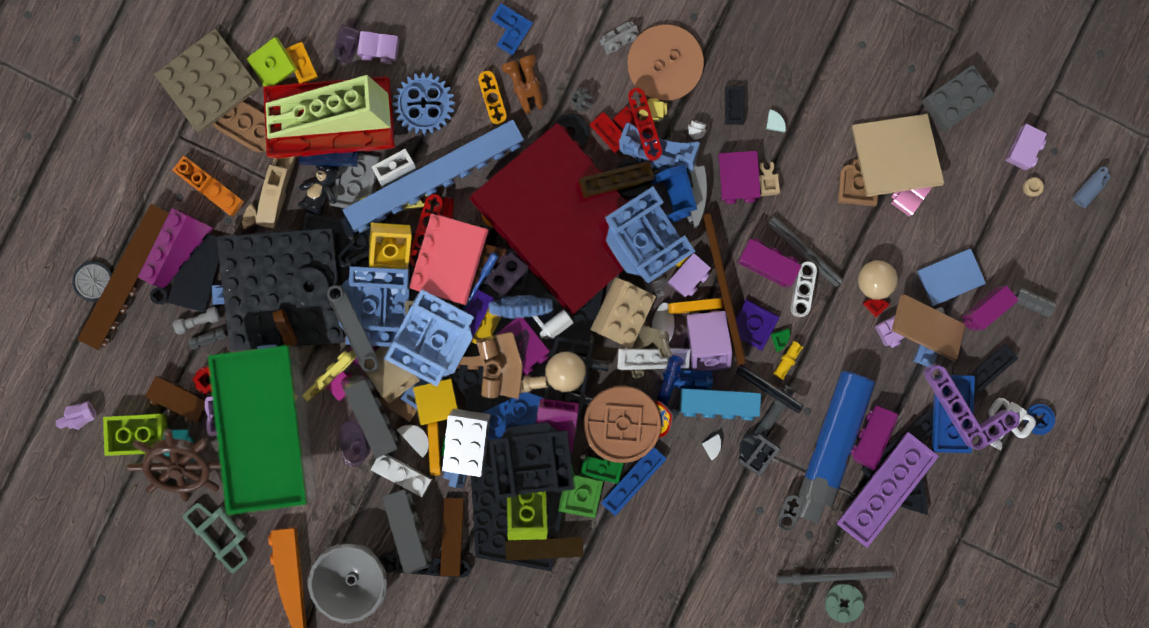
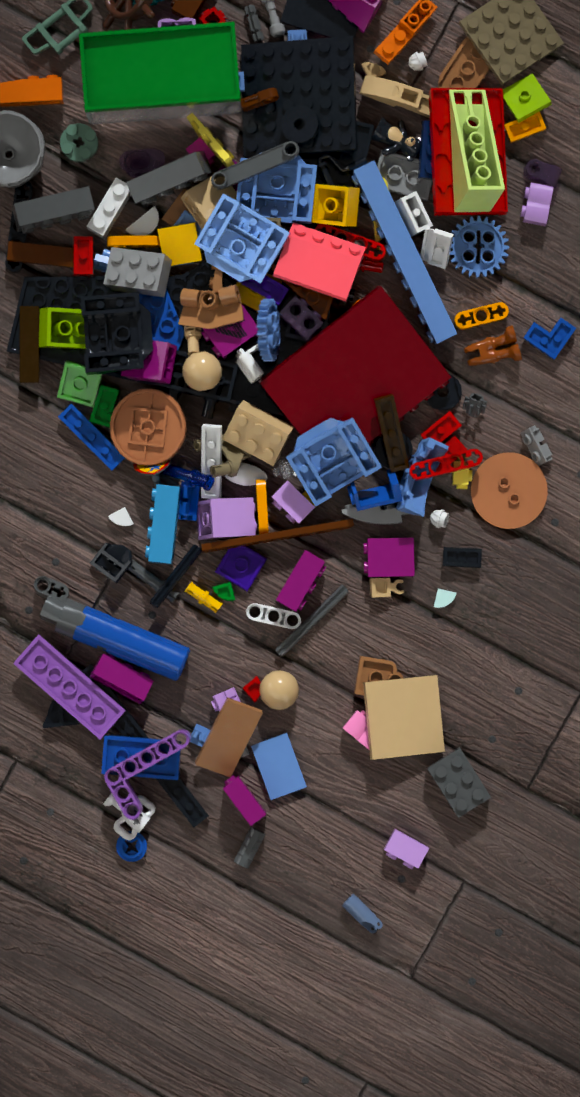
camera: 90 degrees right, 0 degrees up
blue piece [461,253,499,312] -> none
tan tile [1023,177,1044,197] -> none
none -> sand green plate [60,123,99,163]
none -> red plate [73,236,93,276]
none -> white plate [408,52,428,71]
none -> white plate [420,226,454,269]

